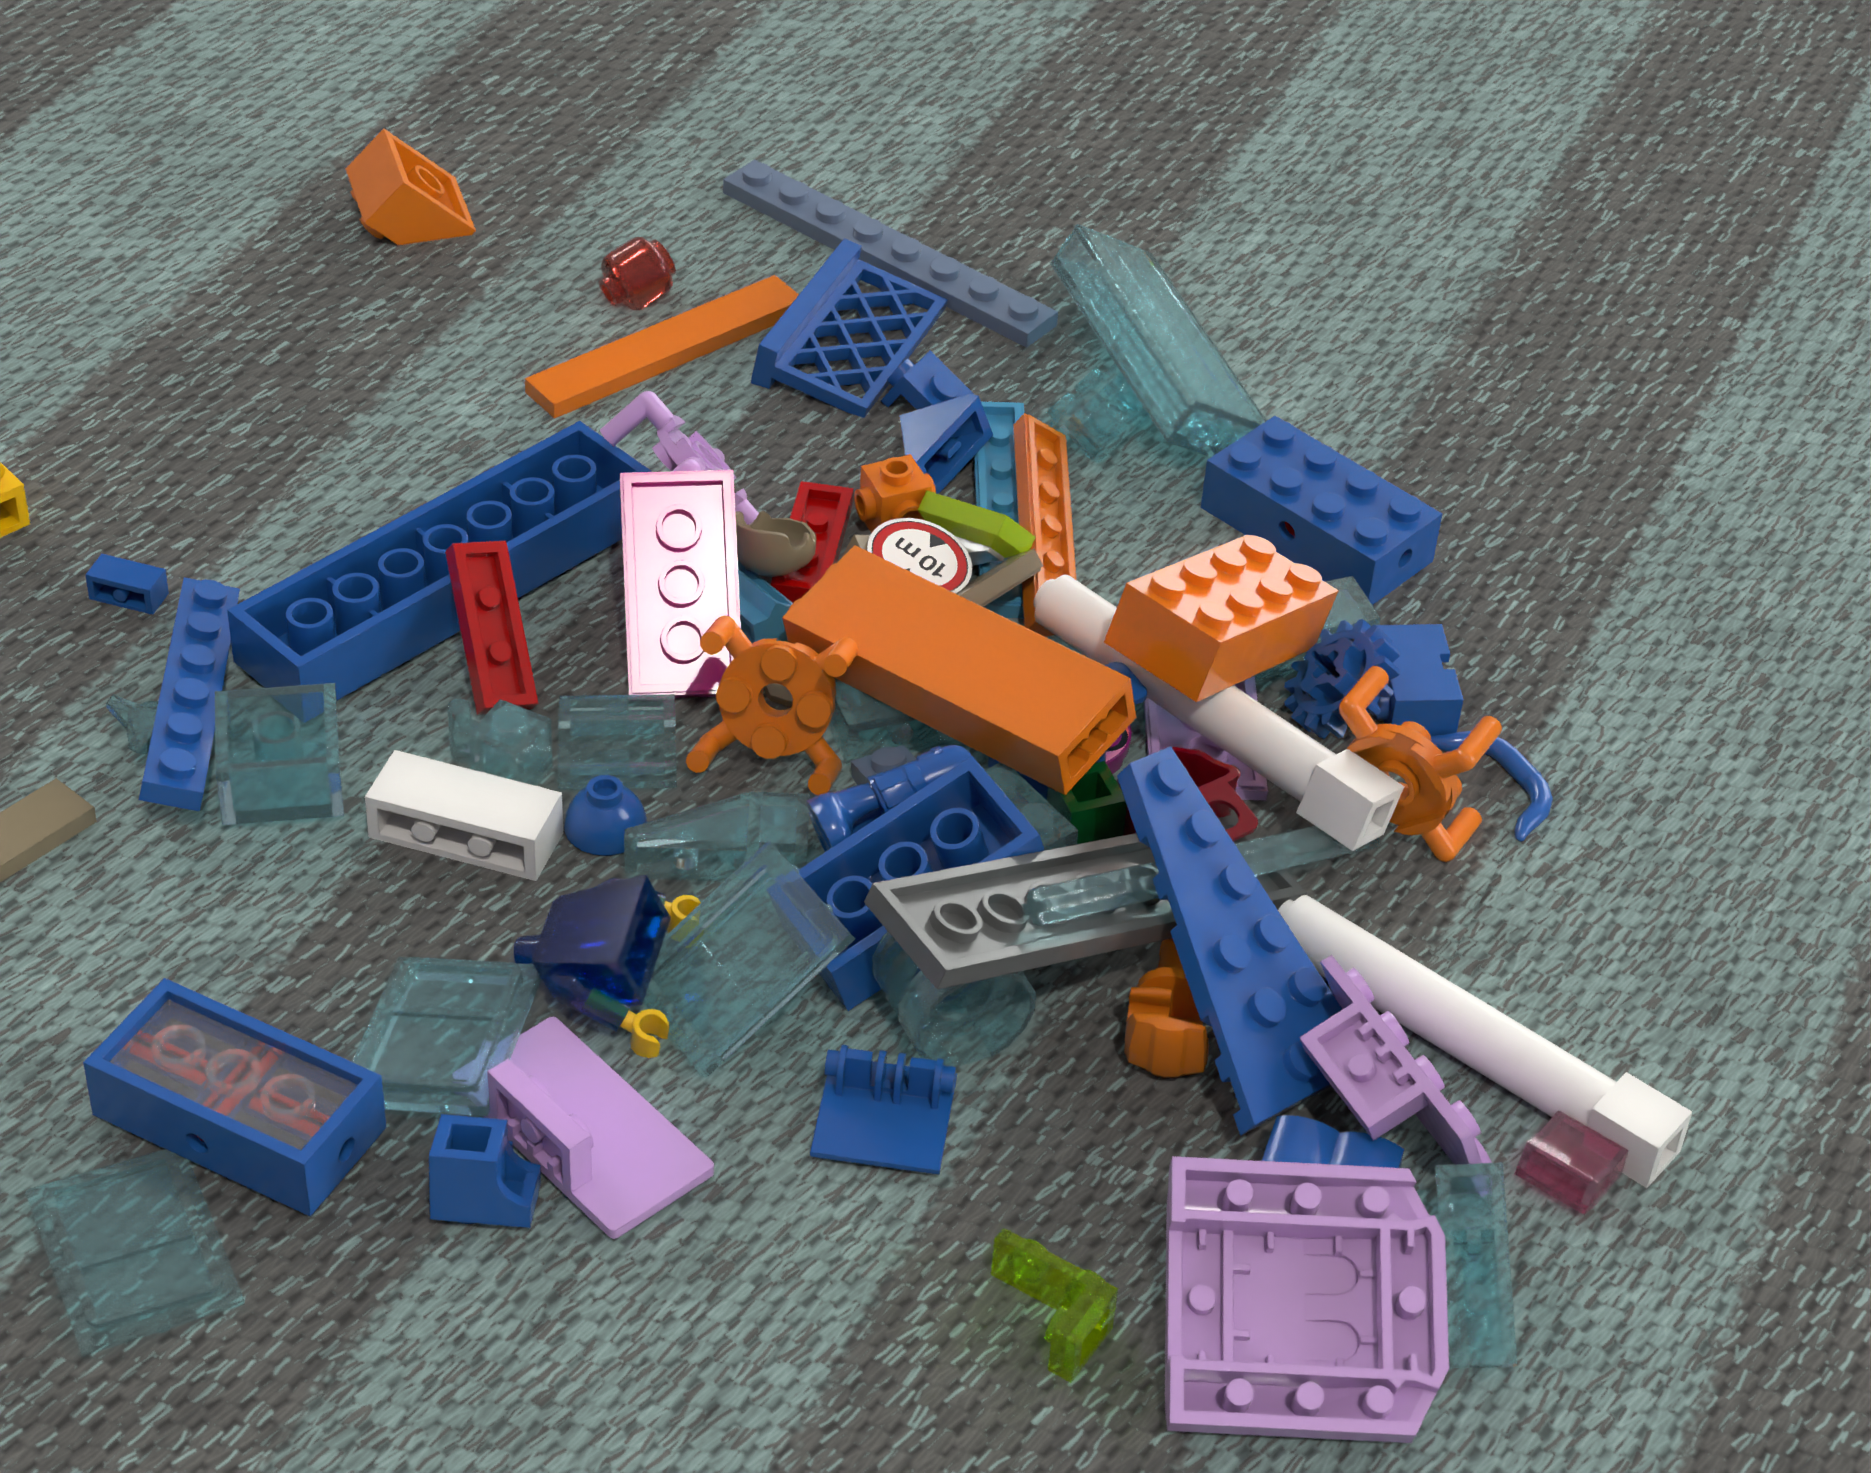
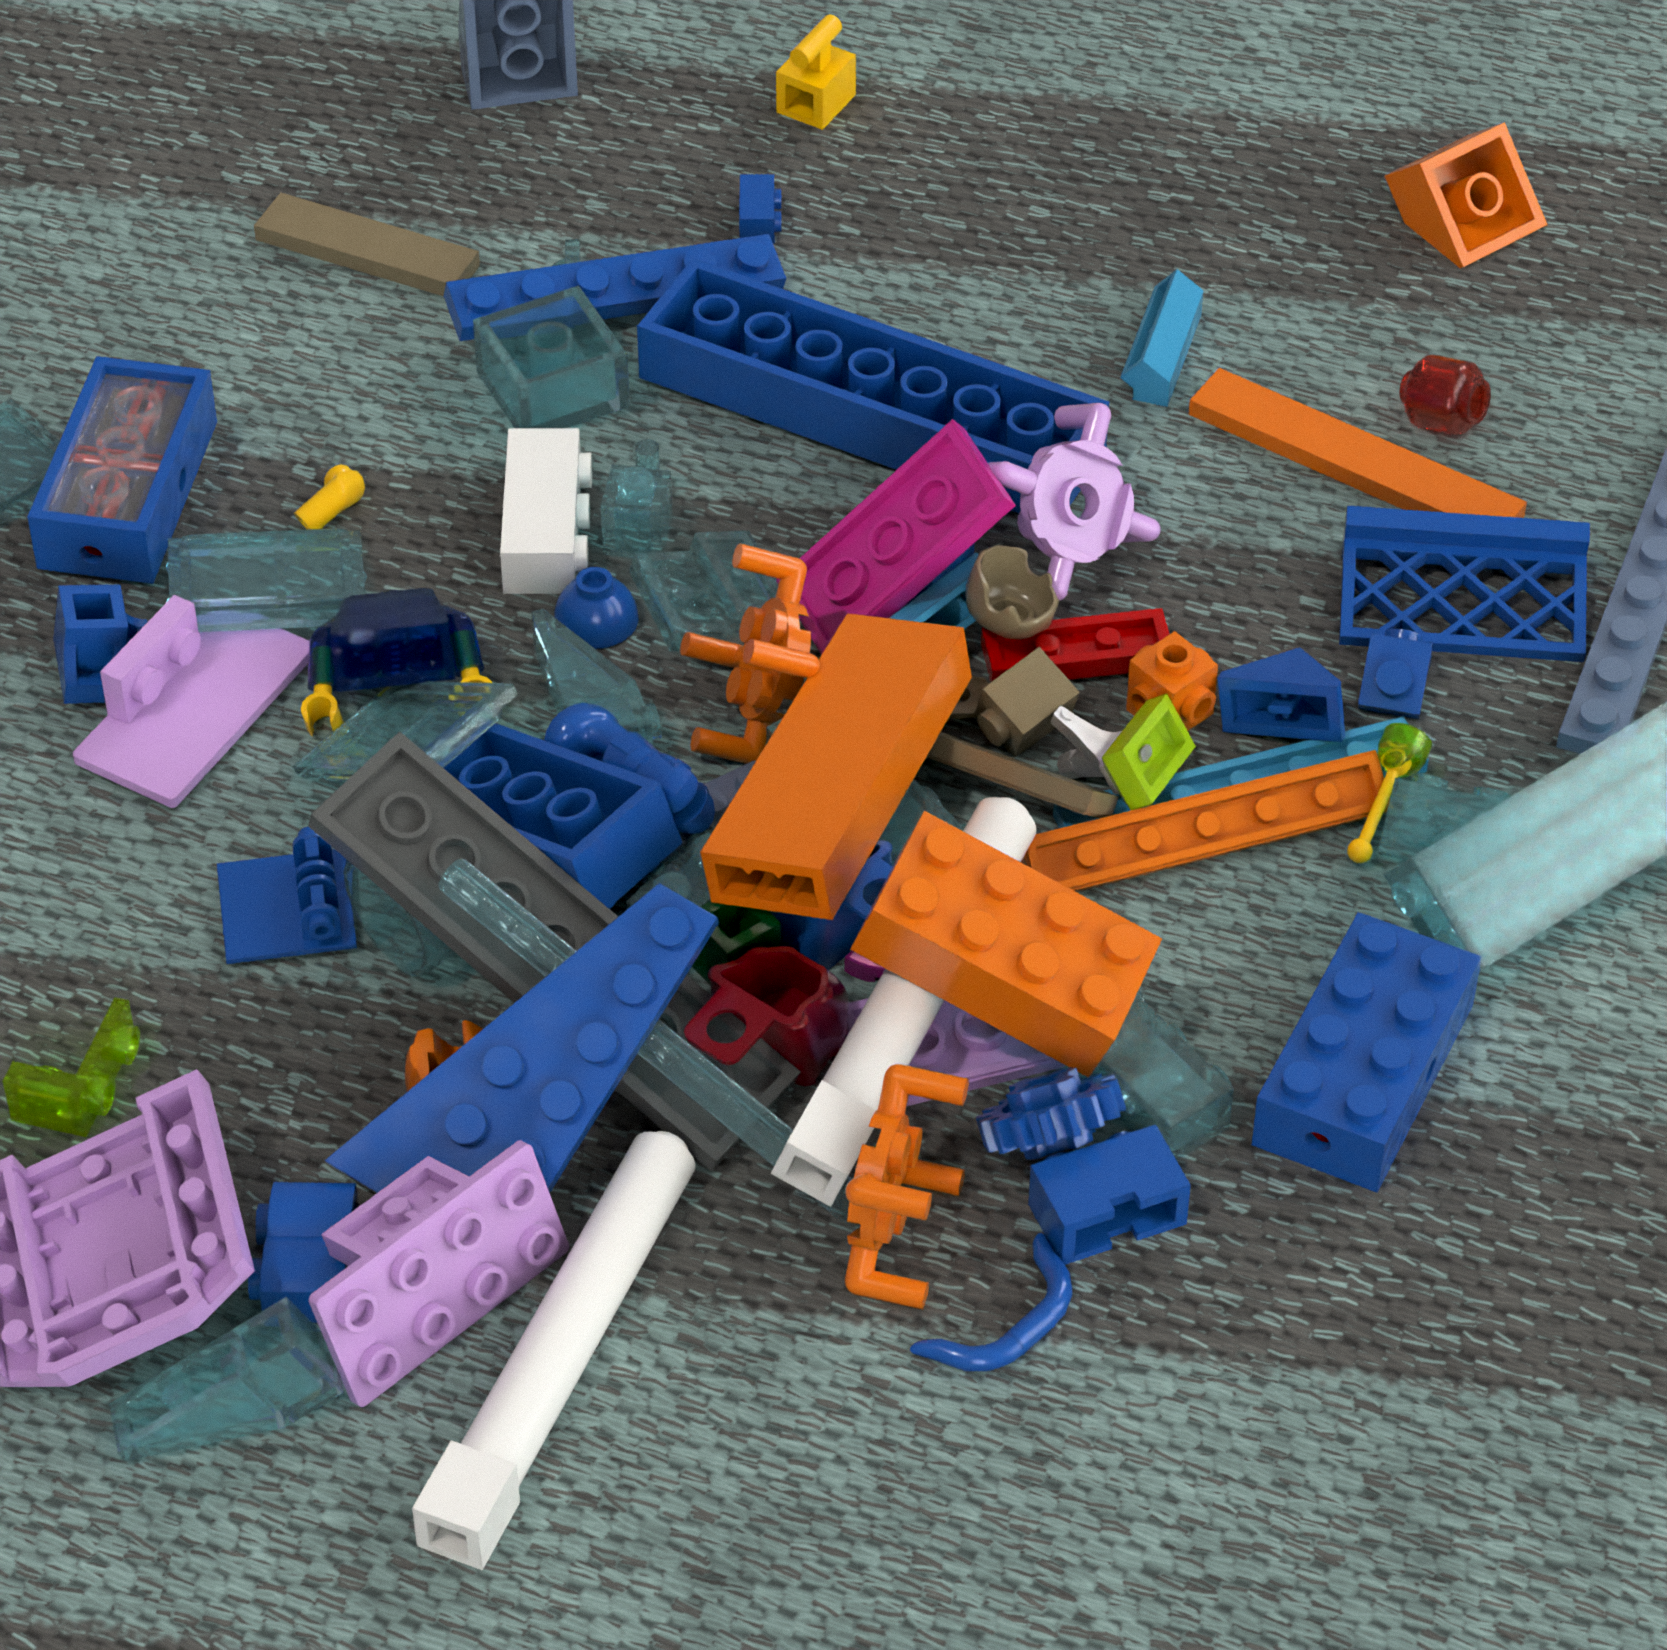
camera: 75 degrees right, 5 degrees up
red plate [445,540,539,715] -> none
sticker [867,518,972,594] -> none
clear pink piece [1514,1110,1629,1215] -> none
none -> yellow arm [294,464,365,535]
none -> dark azure piece [1120,269,1204,407]
none -> hinge [1347,723,1432,864]

